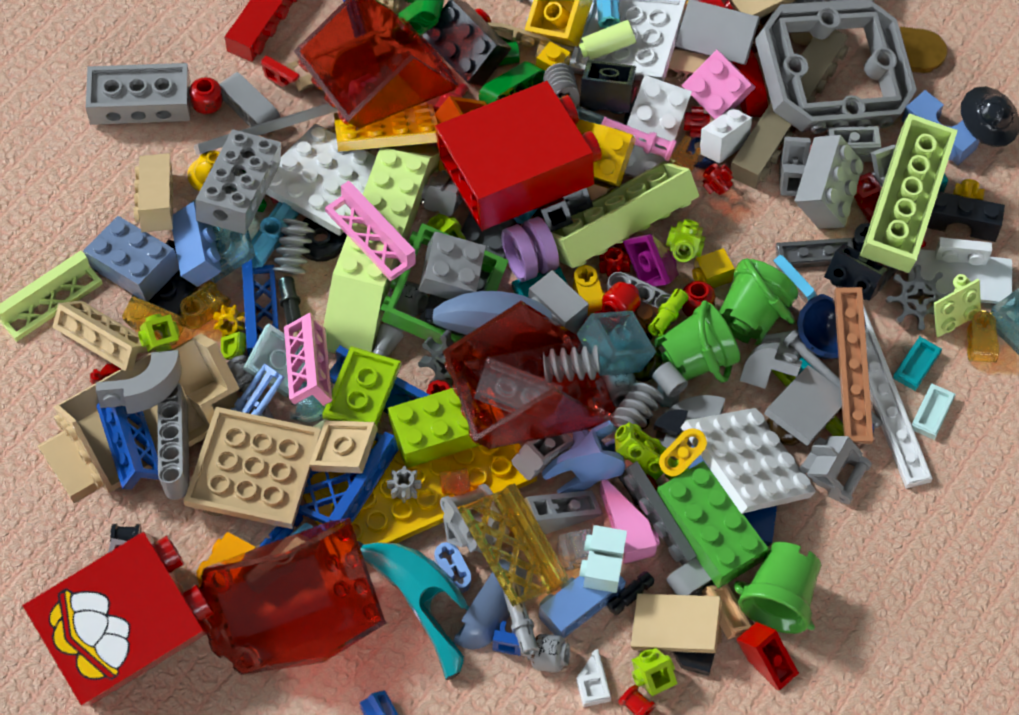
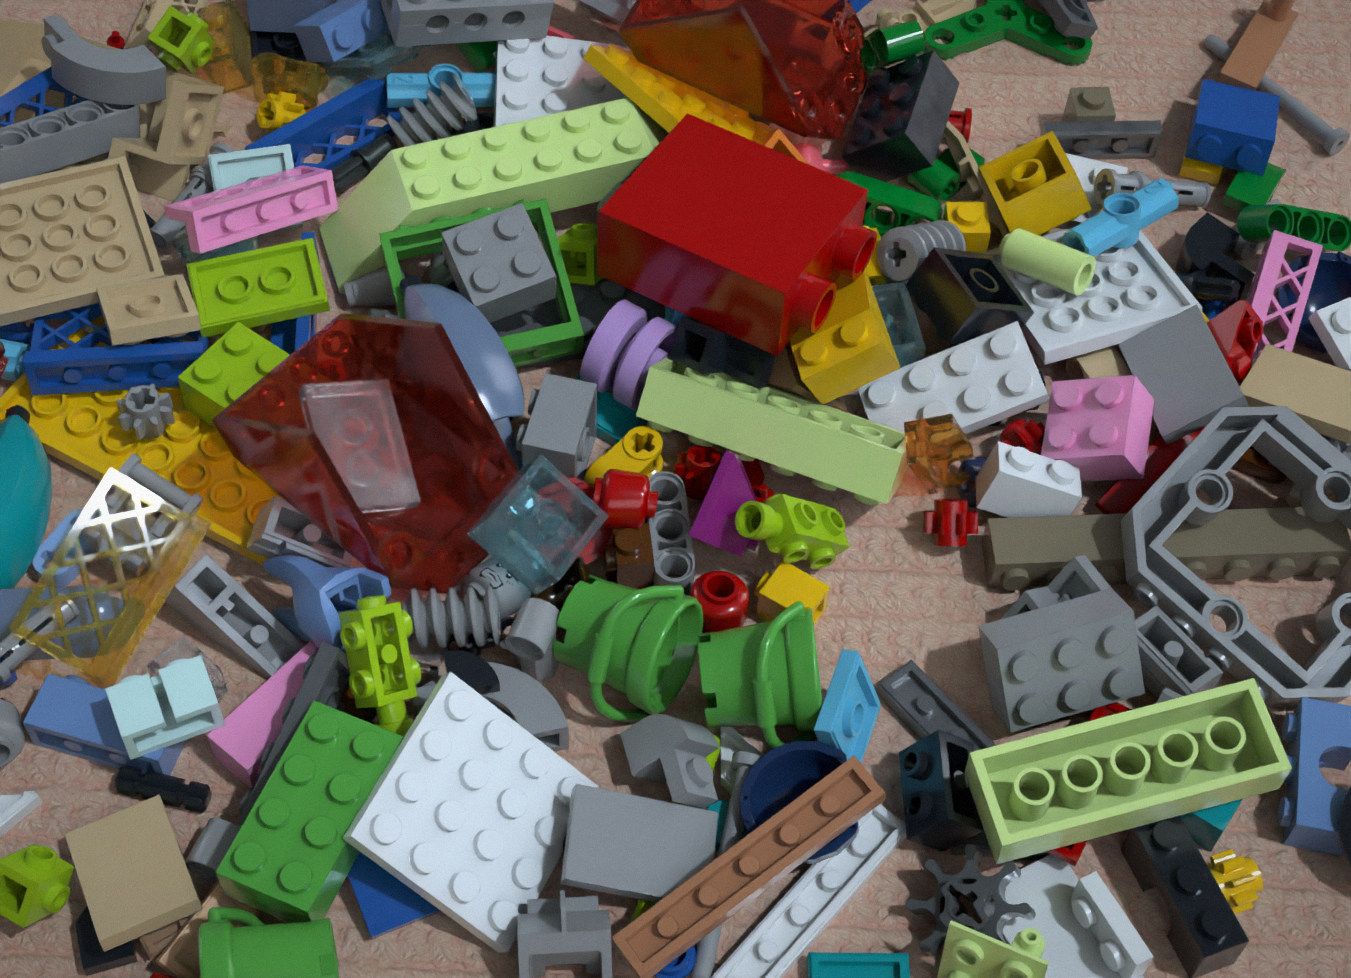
camera: 55 degrees right, 5 degrees down
lime tile [221,331,246,361] -> none
light blue piece [231,364,284,416] -> none
bright pink fence [325,181,416,281] -> none
clear orange piece [439,468,471,496] -> none
light grey piece [543,345,600,383] -> none
bright pink pin [601,117,677,162] -> none
lime pin [648,288,689,337] -> none
yellow plate [659,428,707,476] -> none

